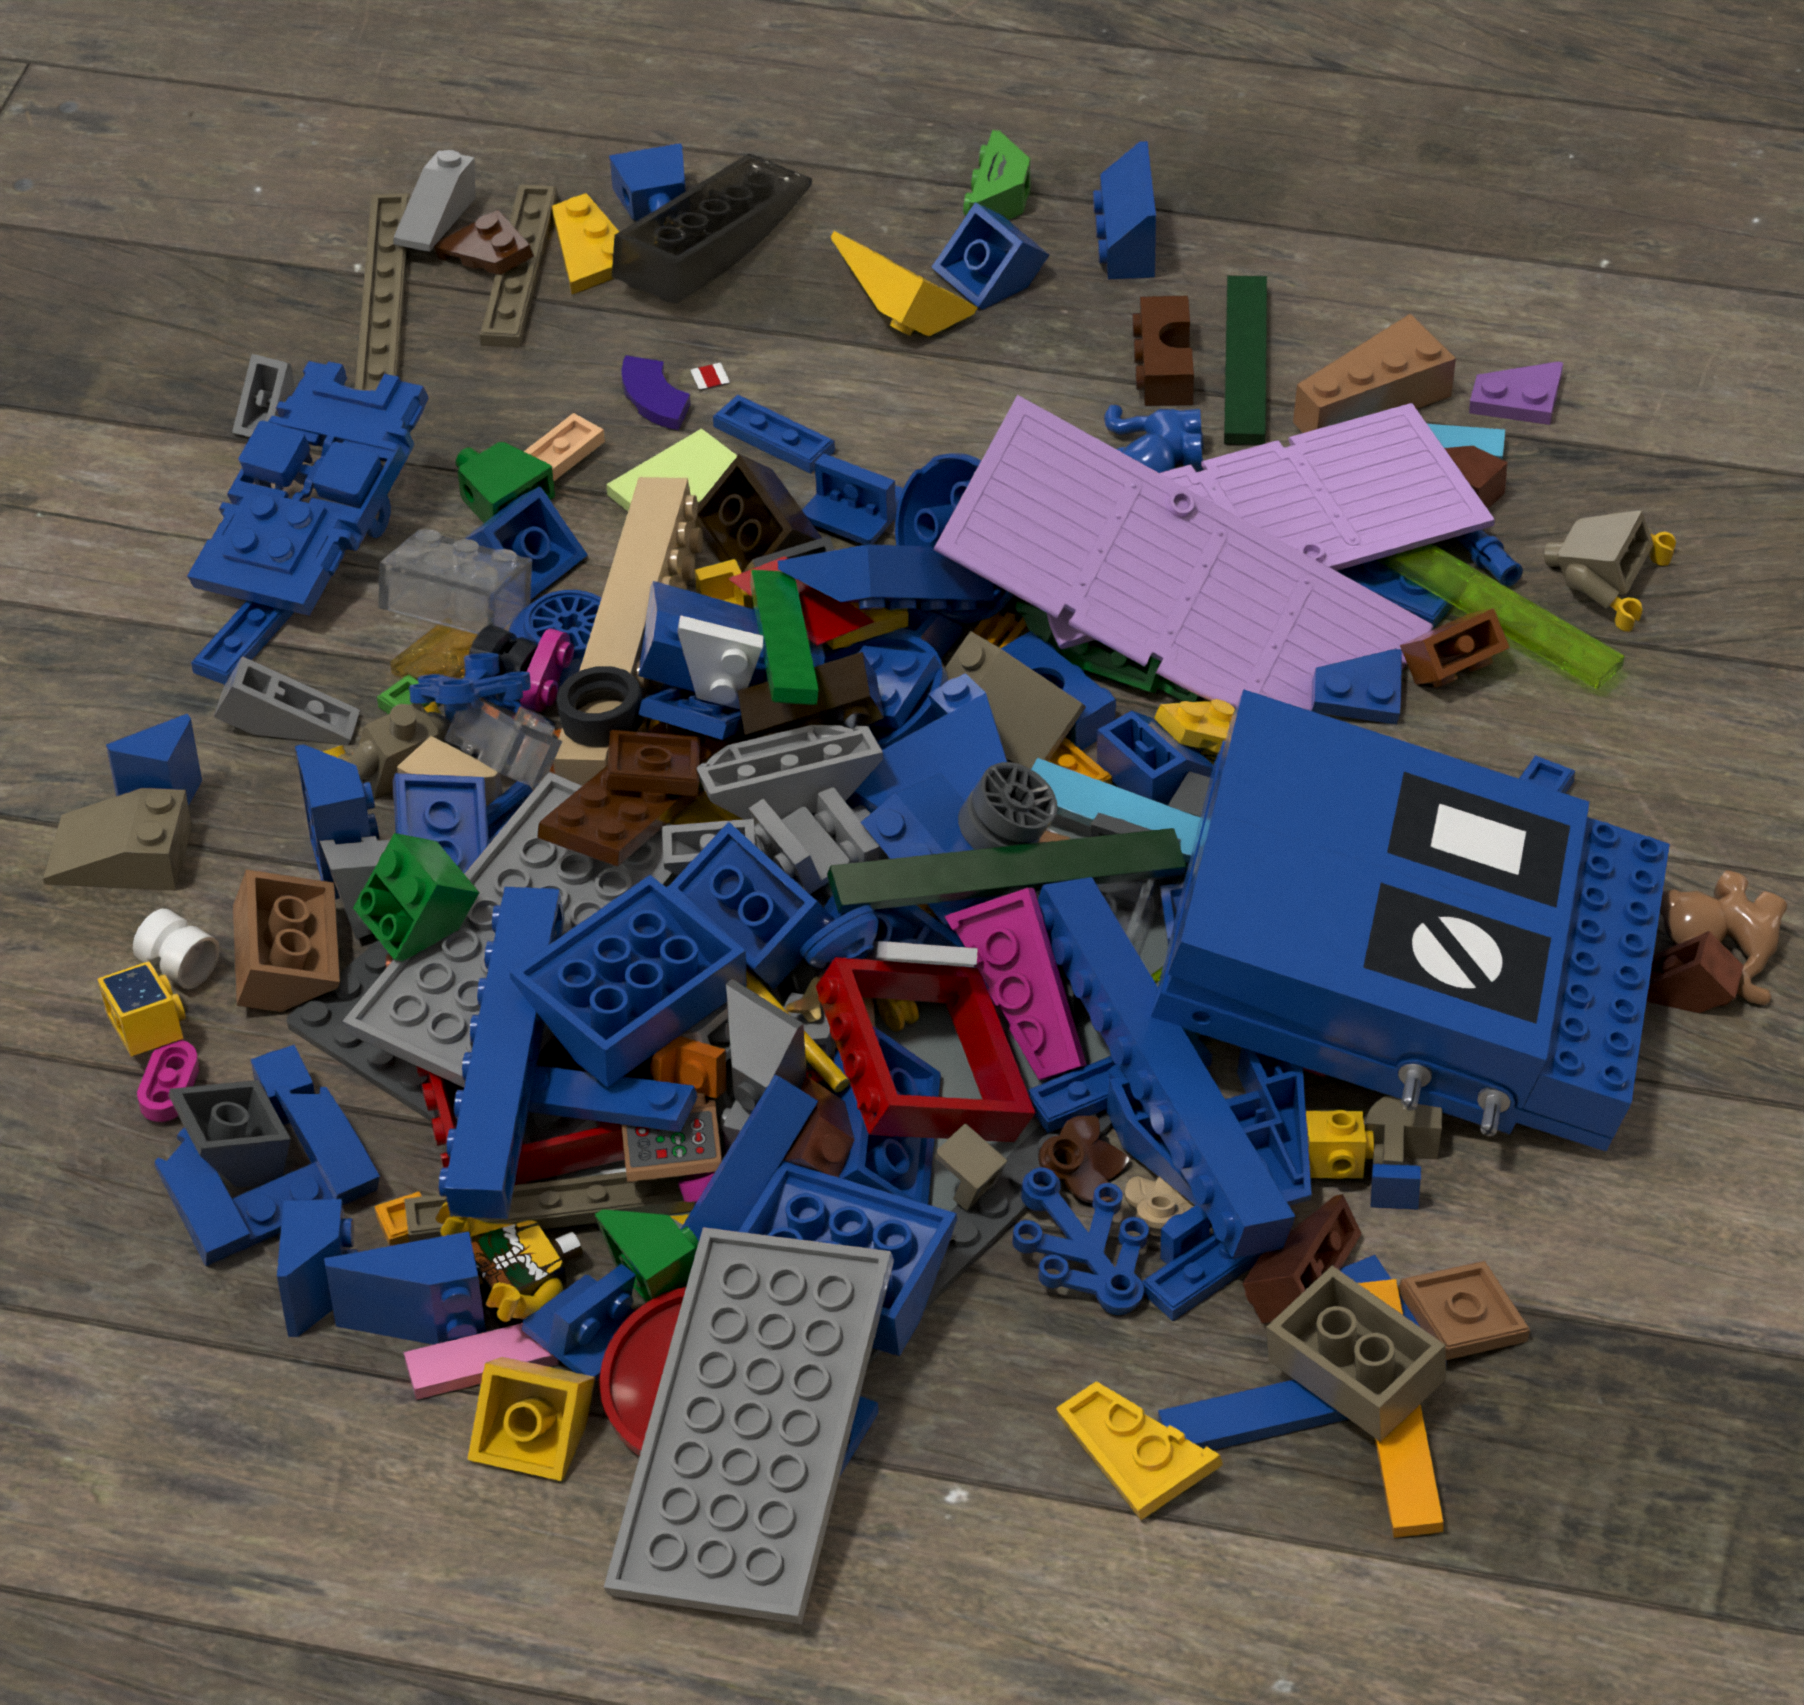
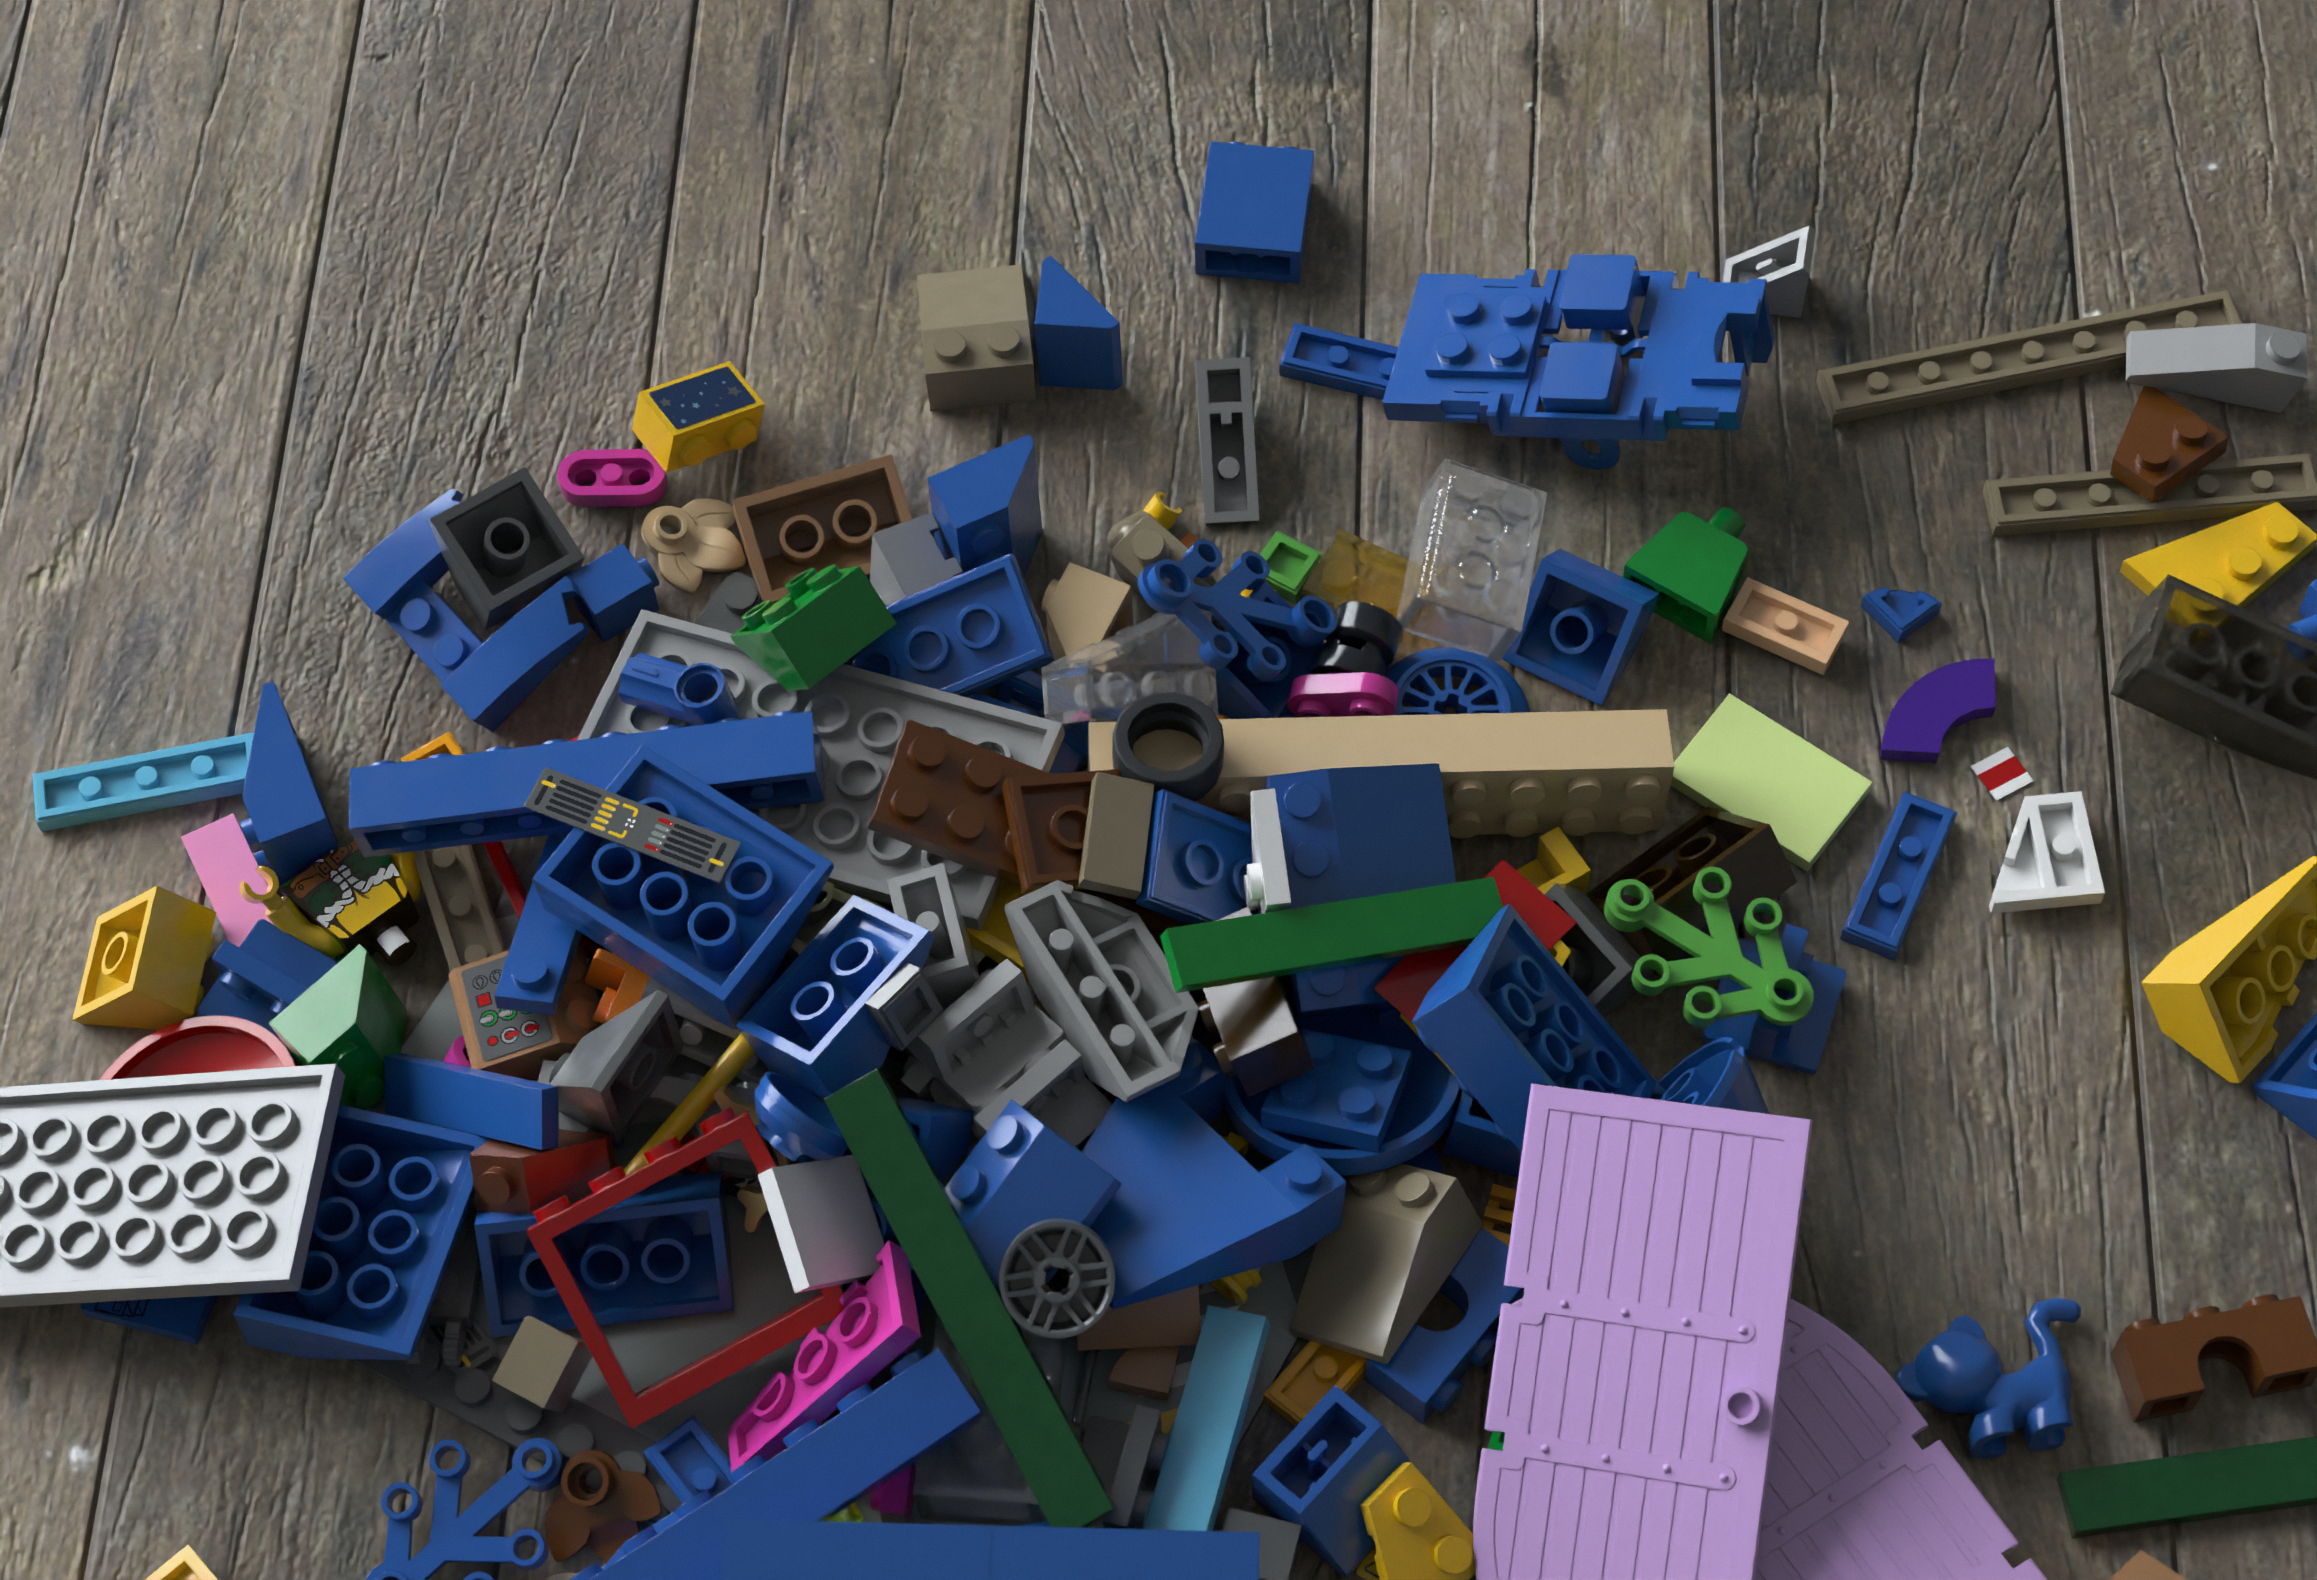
camera: 80 degrees right, 15 degrees up
white wheel [132,908,220,989] -> none
blue slope [277,1199,358,1337] -> none
none -> medium azure tile [32,732,254,832]
none -> dark grey sticker [523,767,741,883]
none -> blue piece [618,653,739,726]
none -> tan plate [641,498,745,594]
none -> dark grey tile [865,962,943,1051]
none -> dark tan tile [1078,771,1154,900]
none -> blue brick [1195,141,1314,284]
none -> bright green plant [1604,867,1814,1027]
none -> blue tile [1861,587,1942,643]
none -> white wing [1989,791,2105,914]

